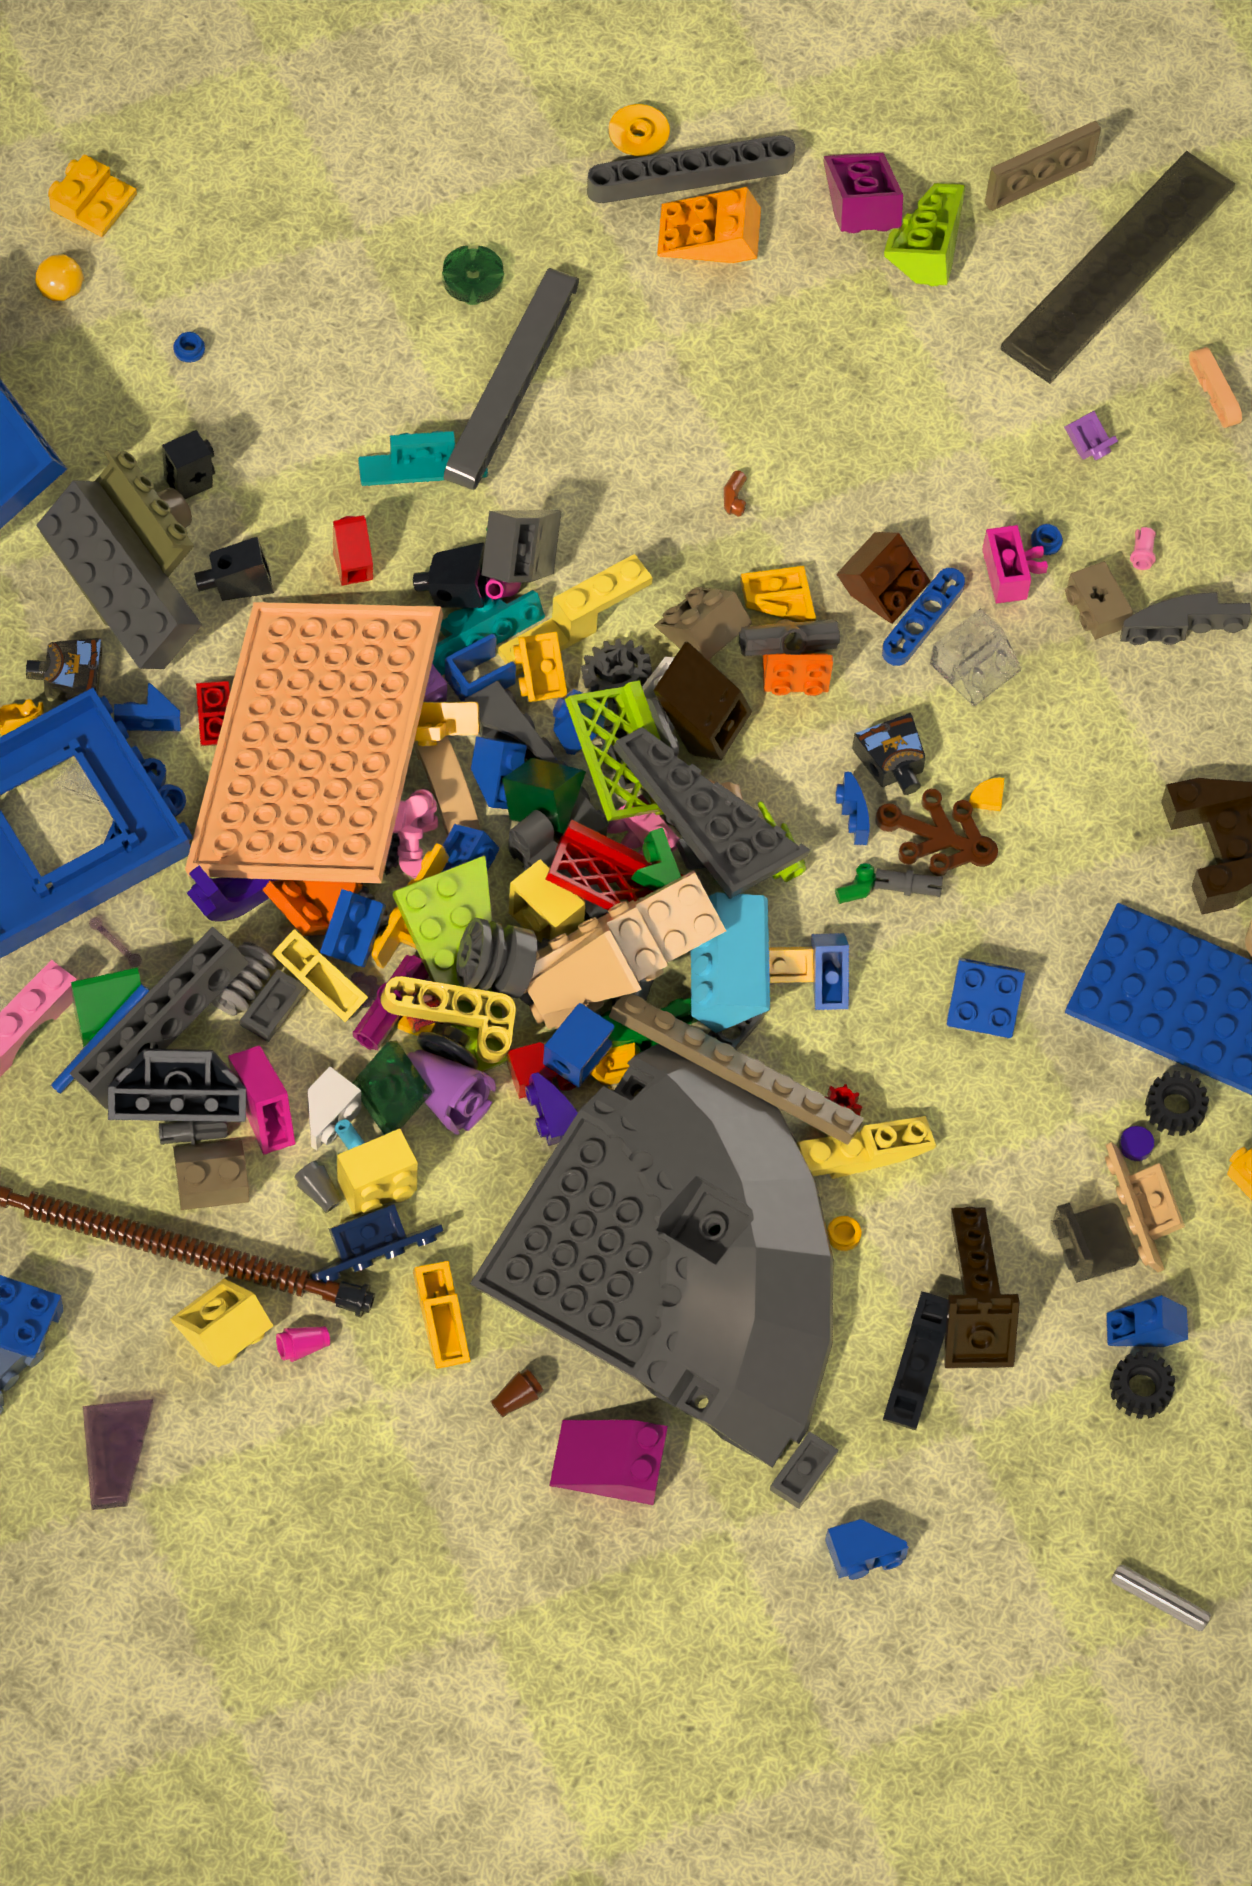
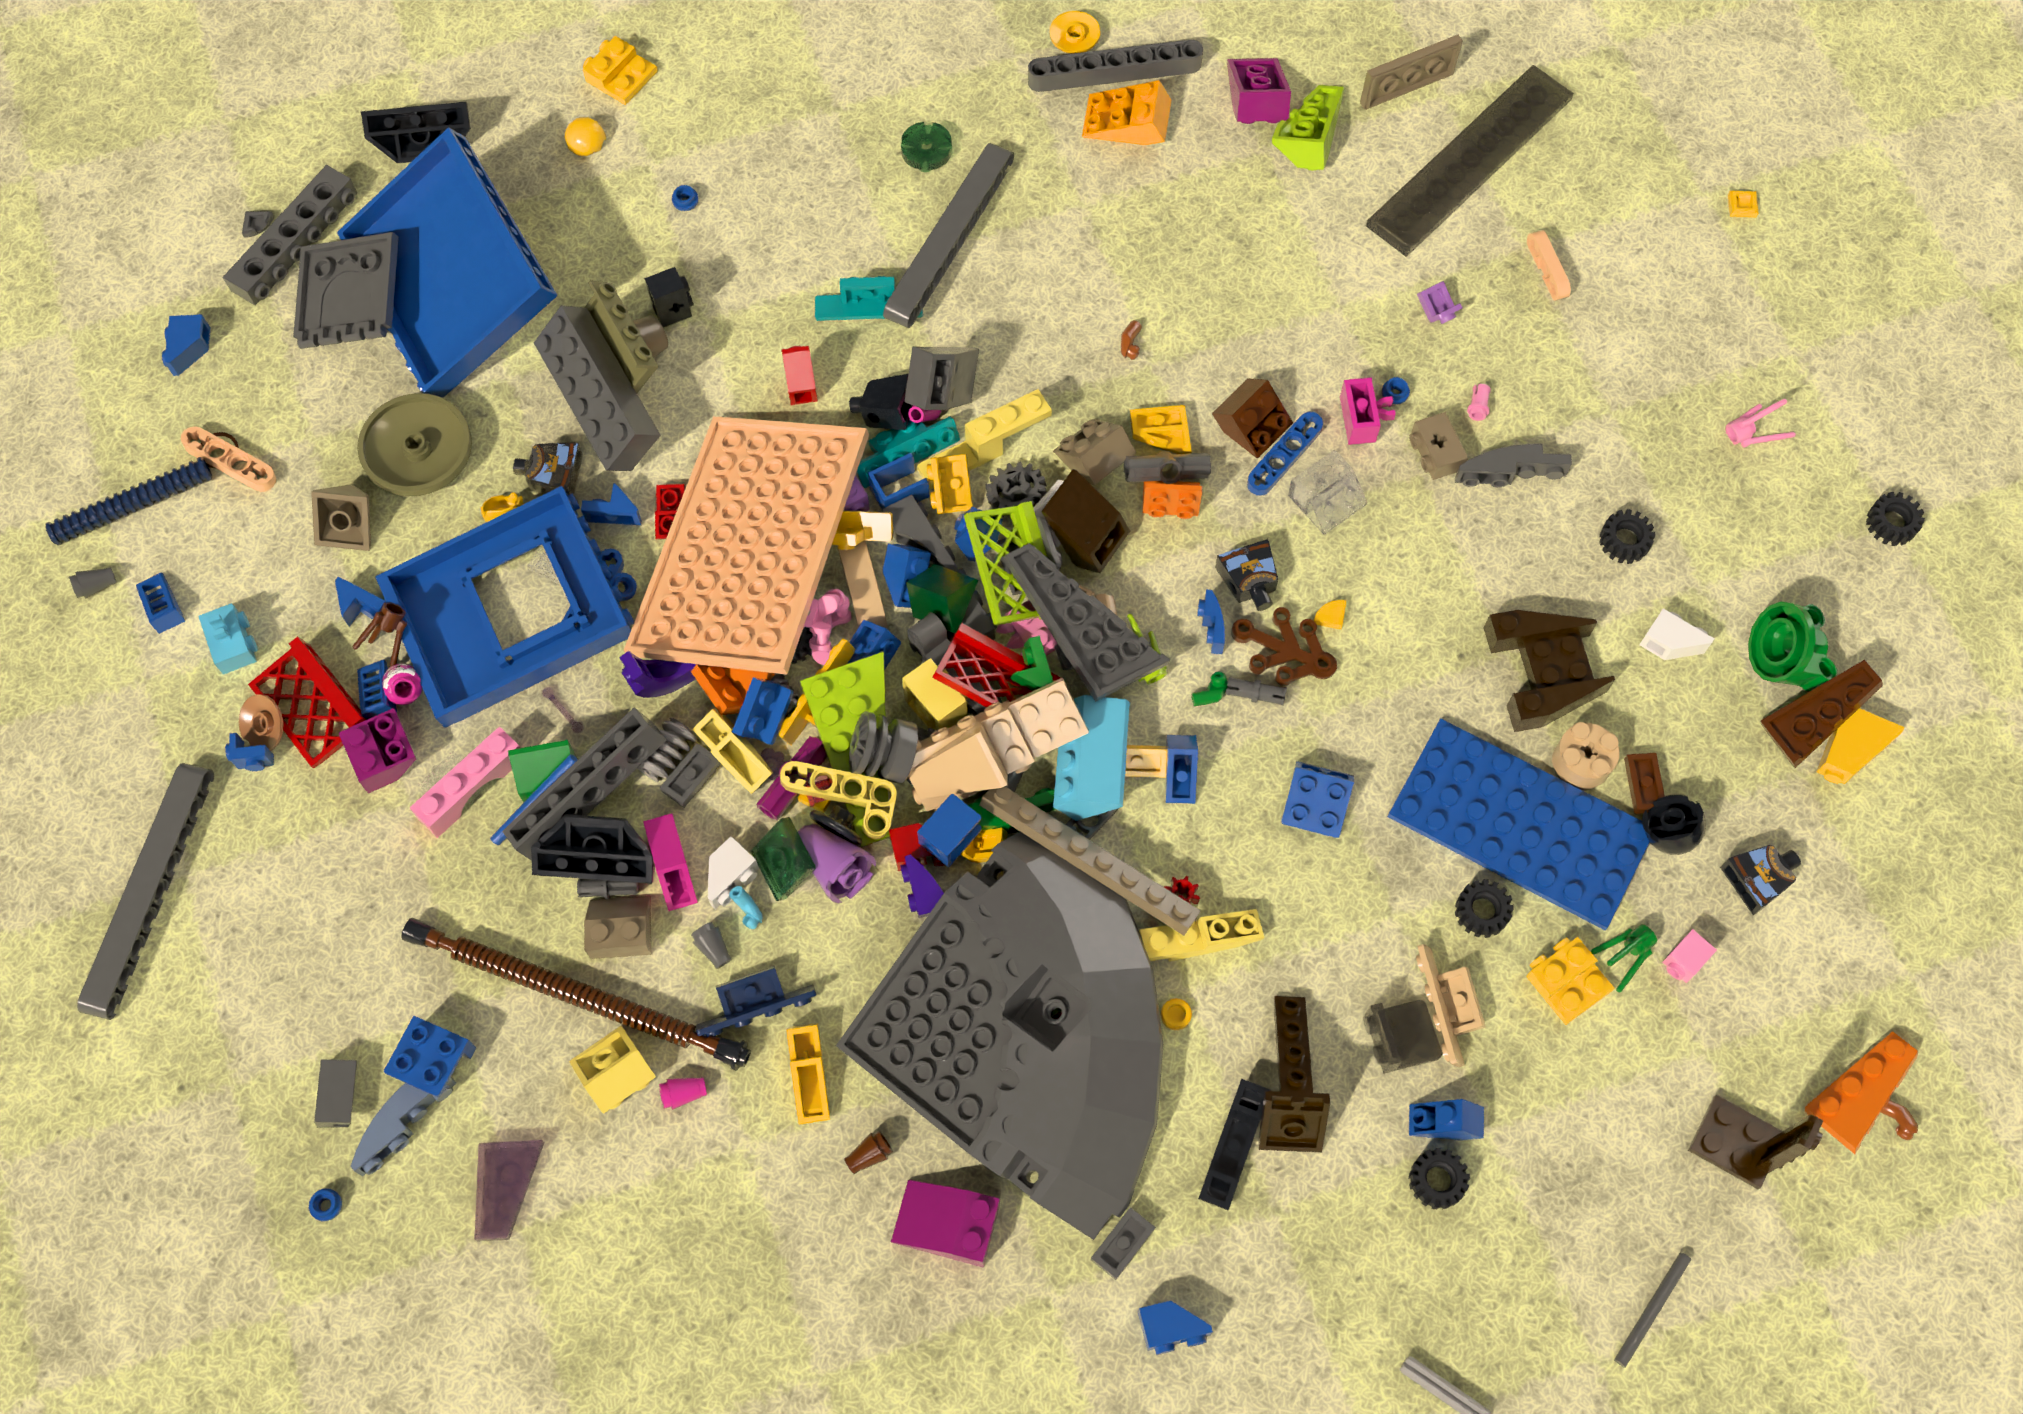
camera: 10 degrees right, 5 degrees up
black torso [194,537,274,601] -> none
light yellow brick [337,1129,418,1216] -> none
dark purple tile [1119,1126,1154,1161] -> none

